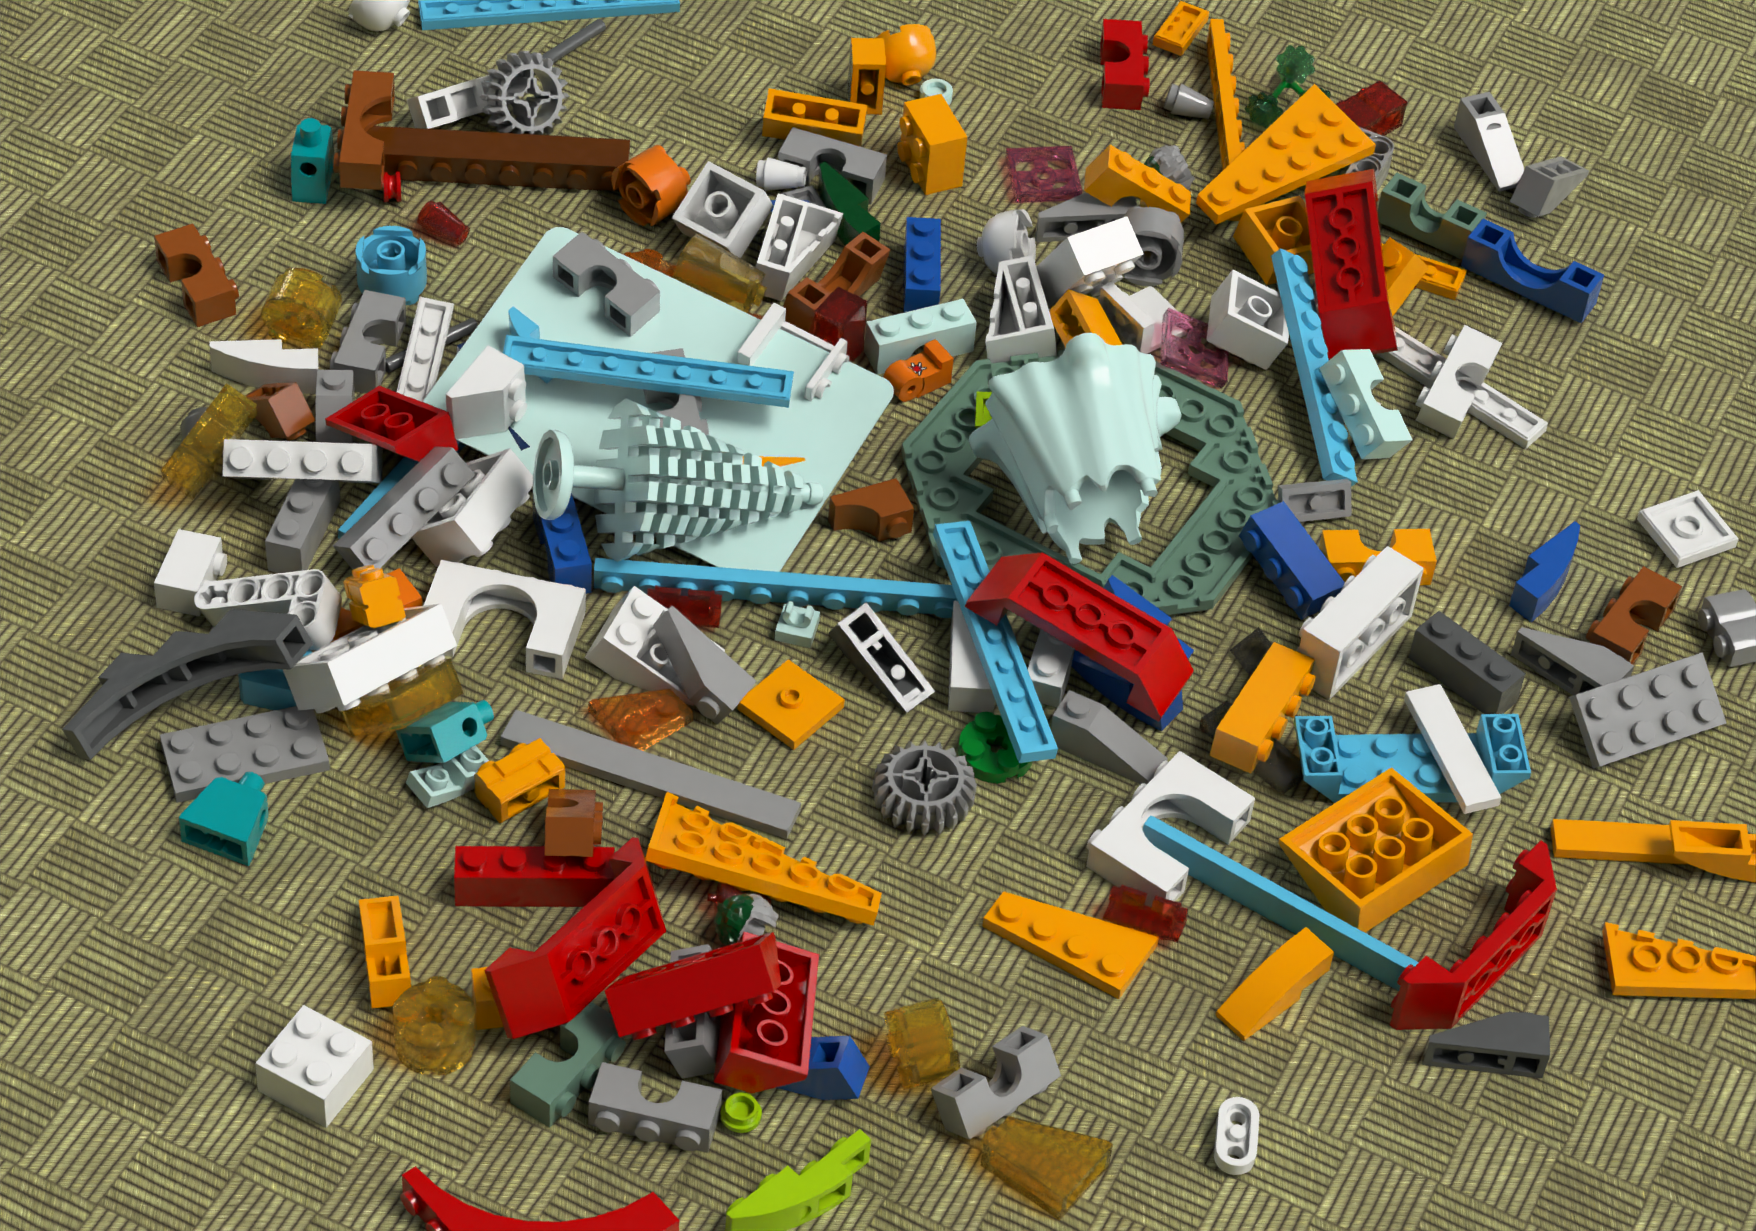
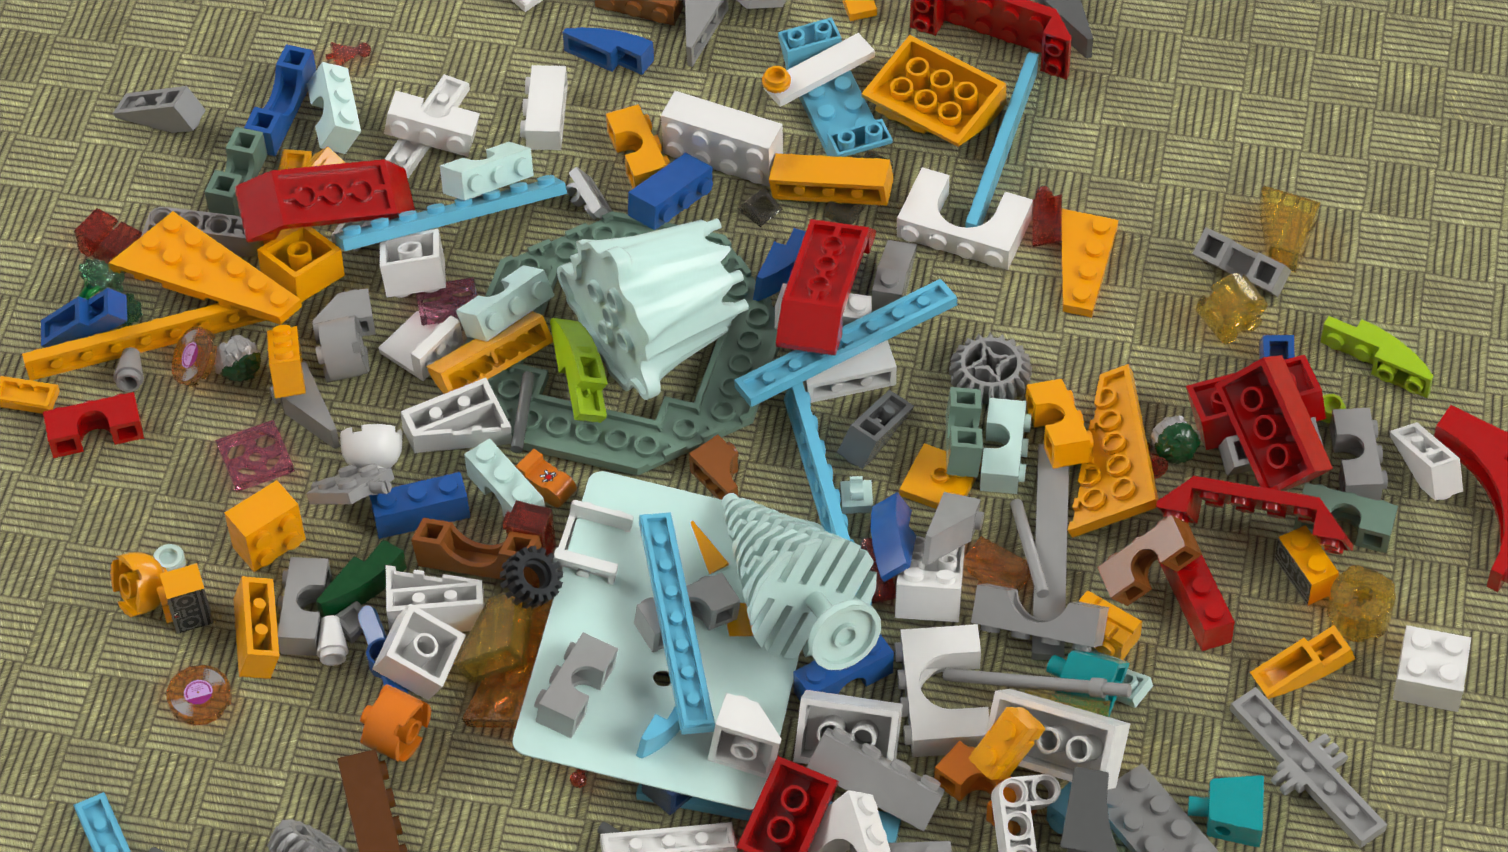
camera: 100 degrees left, 5 degrees up
green plate [958,711,1033,784] -> none
white brick [1036,217,1144,307] -> none
white plate [1214,1097,1259,1175] -> none
light orange slope [1215,927,1334,1041] -> none
dark grey brick [1408,611,1526,714] -> none
light grey slope [1454,92,1524,192] -> none
none -> blue slope [41,288,127,348]
none -> clear orange tile [166,665,232,726]
none -> clear orange tile [172,327,217,387]
none -> light grey plate [306,464,395,504]
none -> light aqua arch [307,62,361,154]
none -> light grey slope [312,288,376,344]
none -> clear red piece [325,42,371,66]
none -> light aqua arch [456,265,555,342]
none -> black tyre [500,546,563,609]
none -> dark grey bar [511,371,535,453]
none -> white brick [520,65,568,150]
none -> light orange plate [762,66,791,93]
none -> blue slope [871,492,916,582]
none -> light grey bar [943,668,1132,698]
none -> sand green arch [945,387,983,477]
none -> light grey arch [971,583,1109,652]
none -> light aqua arch [980,398,1032,494]
none -> light grey bar [1010,499,1049,598]
none -> light orange arch [1026,379,1094,469]
none -> light grey hinge [1230,687,1387,848]
none -> white slope [1389,422,1463,500]

